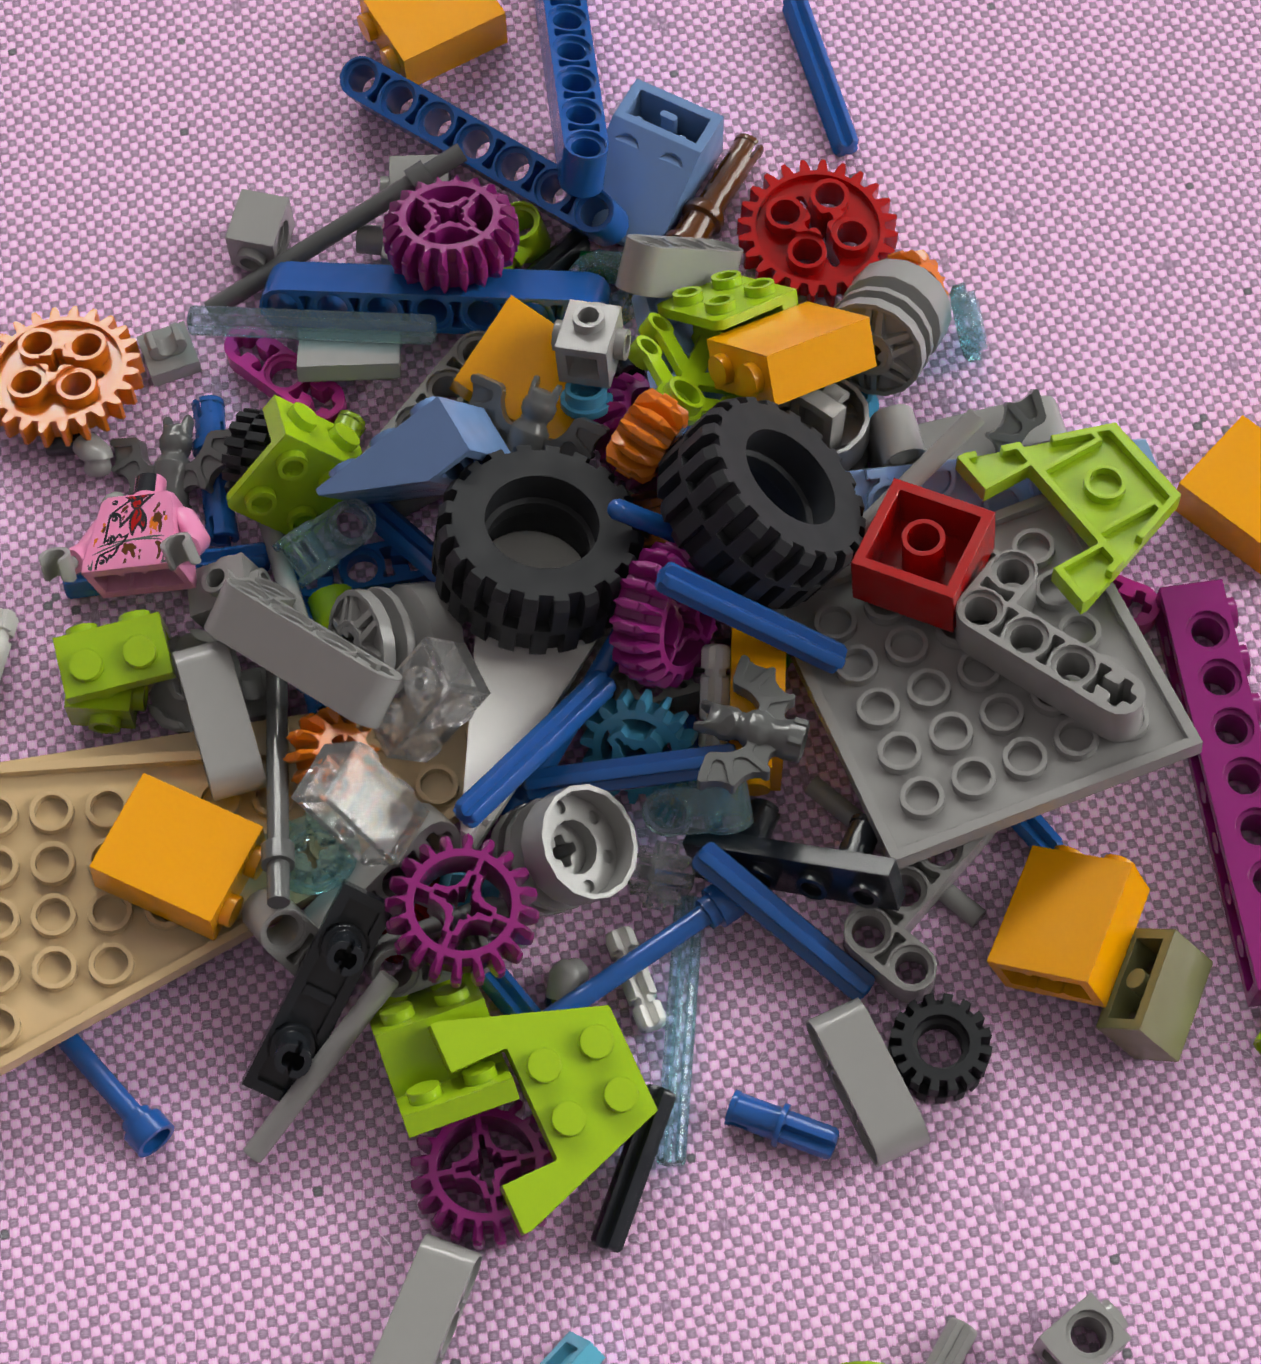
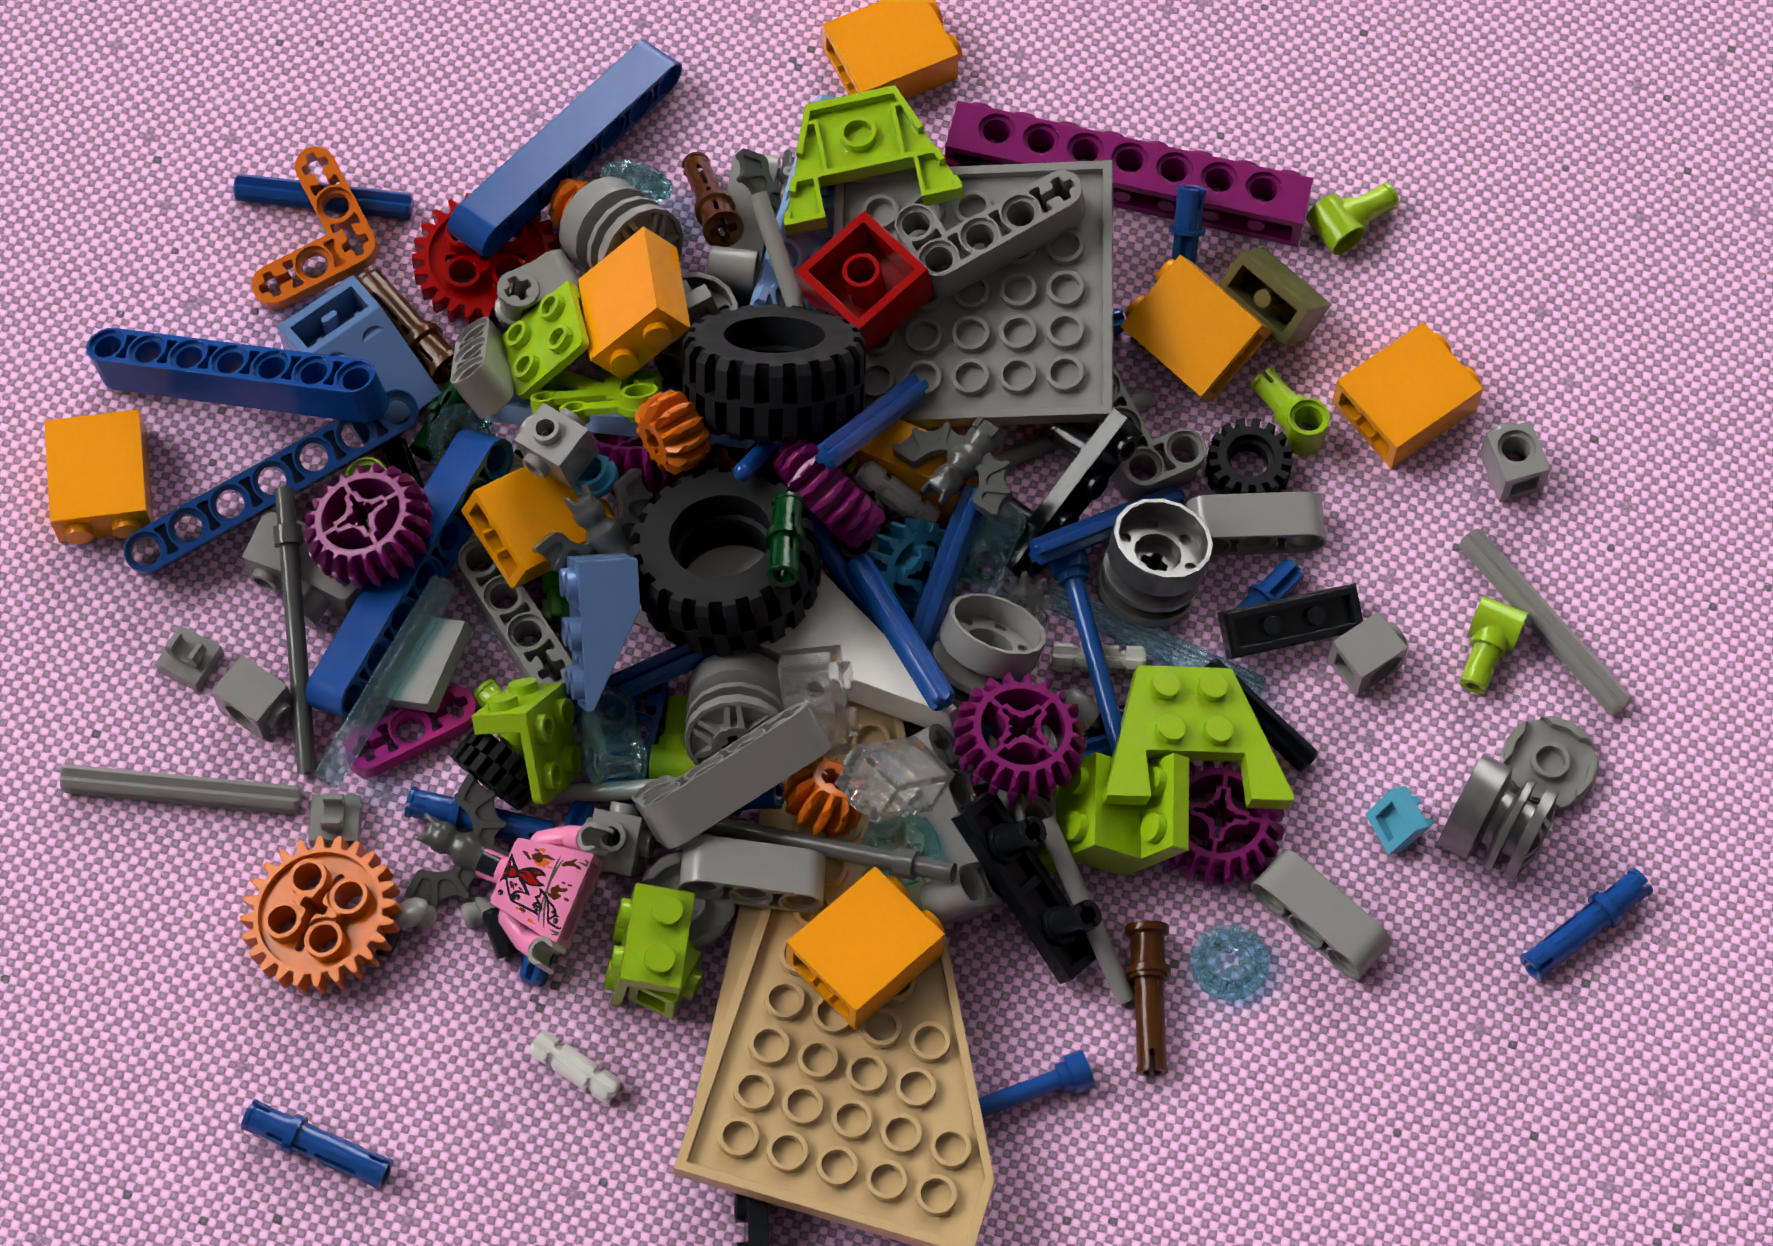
camera: 70 degrees left, 0 degrees up
none -> light grey axle [60,764,302,815]
none -> light grey tile [155,625,224,693]
none -> orange beam [251,146,379,311]
none -> beam [447,40,682,258]
none -> light grey piece [494,249,580,328]
none -> reddish brown pin [682,152,744,247]
none -> dark green pin [766,491,806,587]
none -> flat silver wheel [1096,498,1213,627]
none -> reddish brown pin [1124,920,1171,1076]
none -> blue axle [1169,185,1207,265]
none -> clear light blue gear [1189,922,1269,1001]
none -> black tile [1217,583,1363,659]
none -> lime pin [1250,367,1330,456]
none -> light grey brick [1327,611,1408,697]
none -> light orange brick [1332,322,1484,469]

